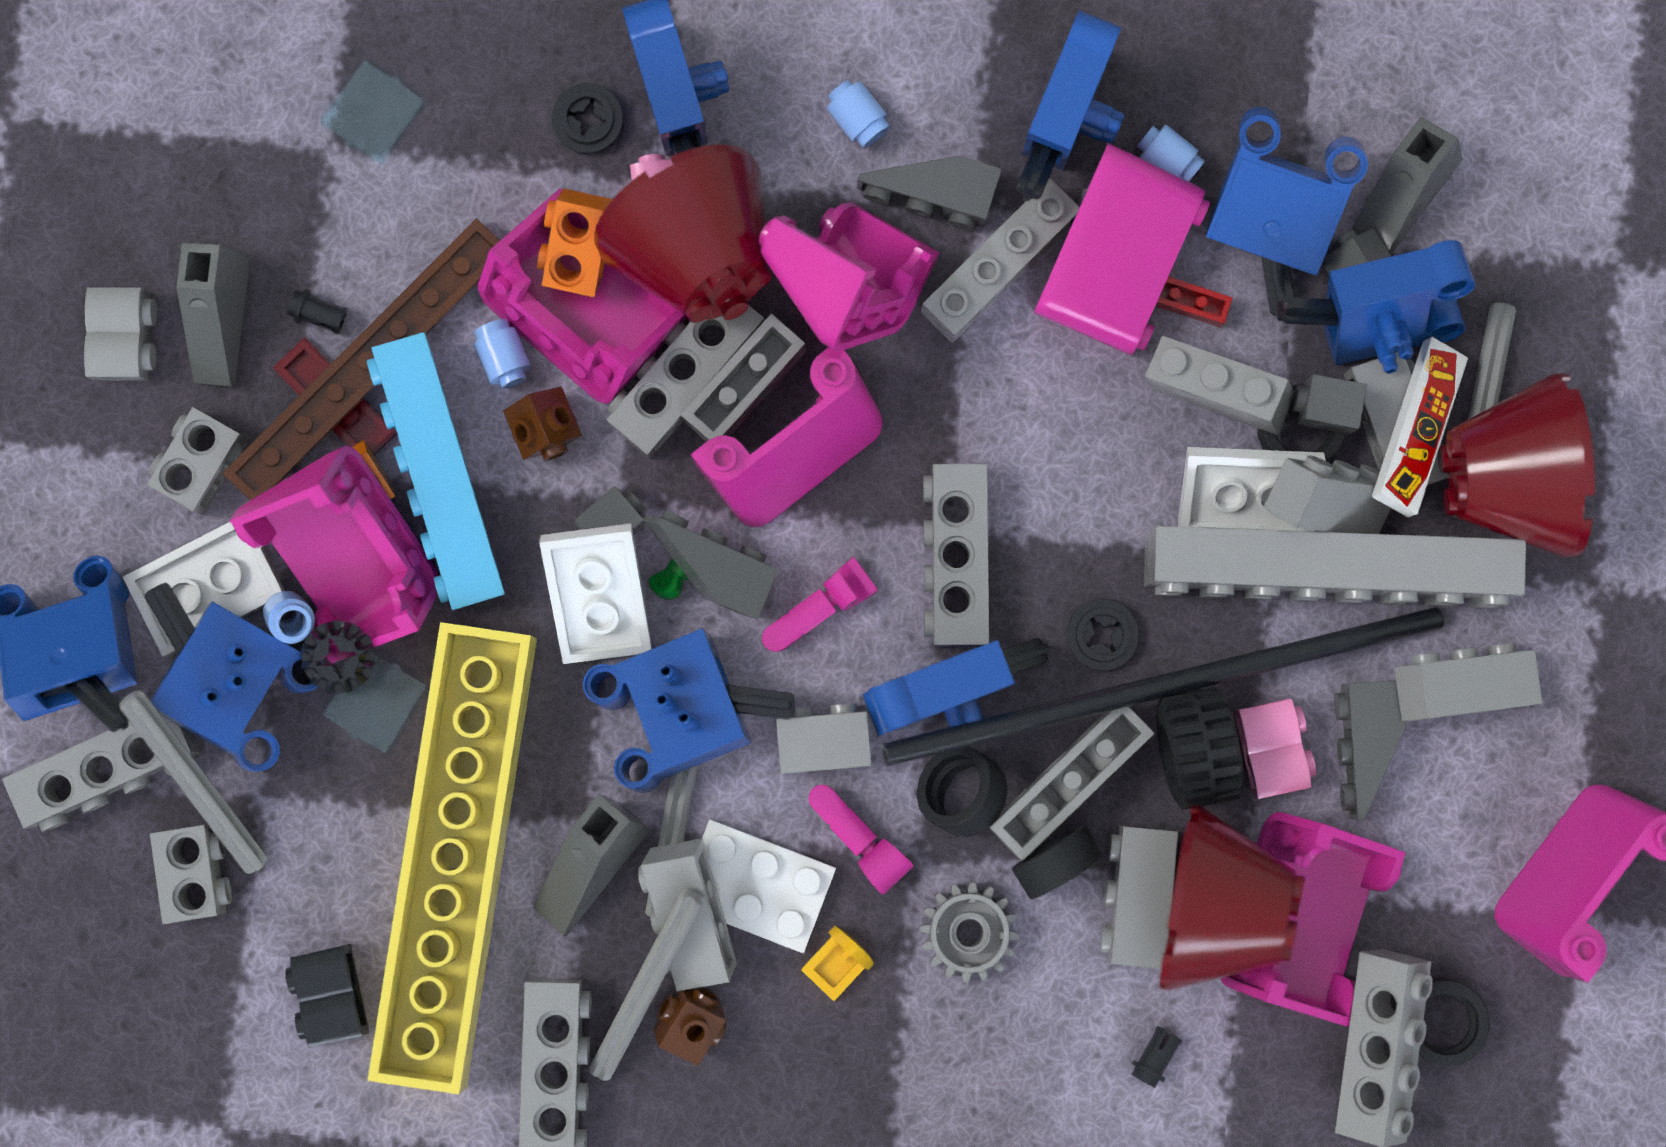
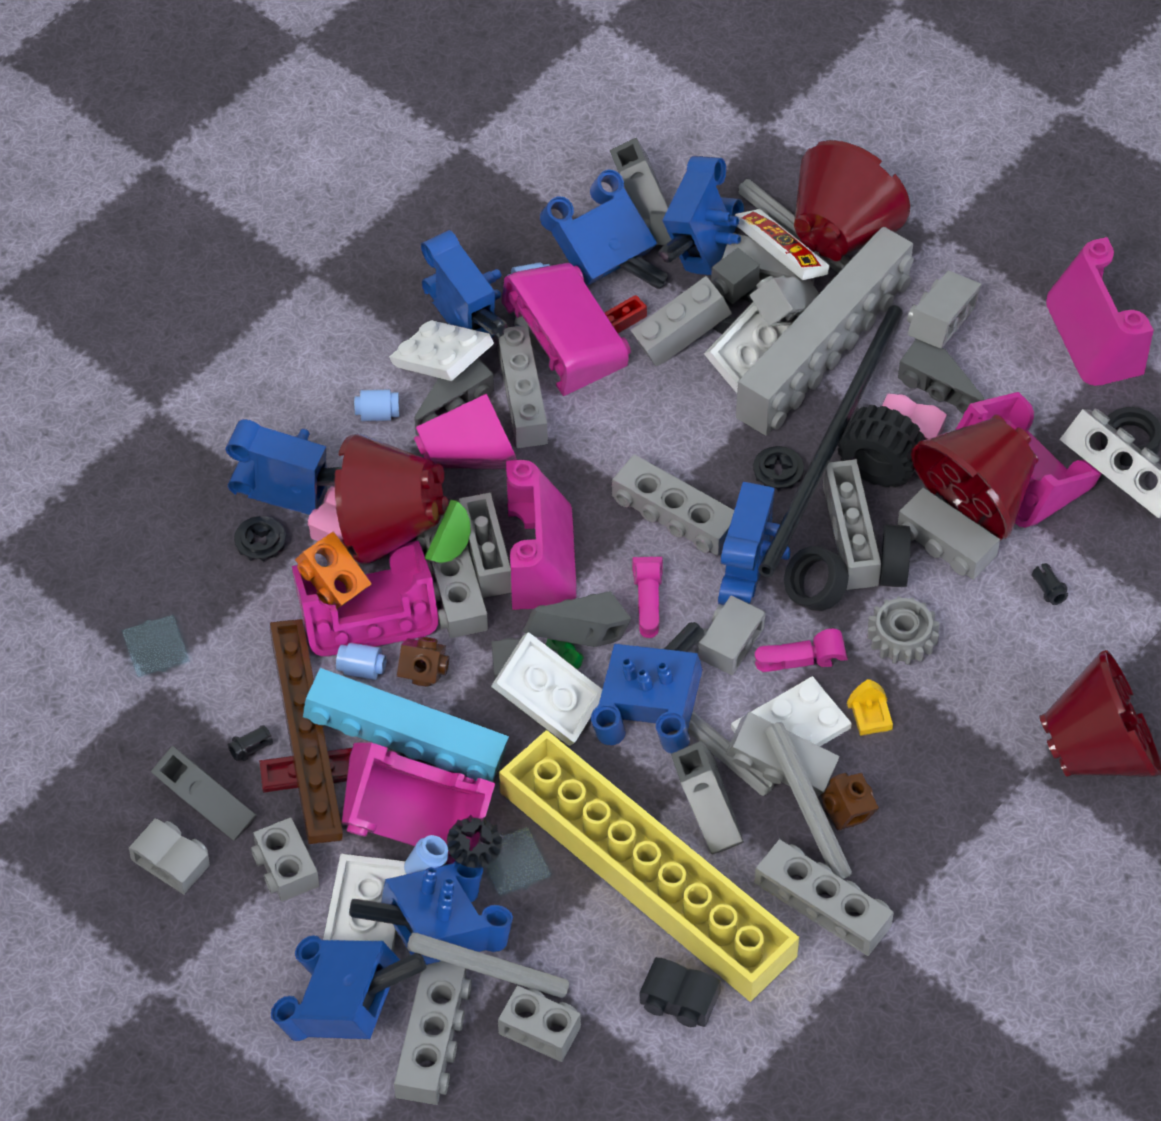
camera: 55 degrees left, 30 degrees down
none -> white plate [389,320,494,381]
none -> bright green tile [424,500,471,563]

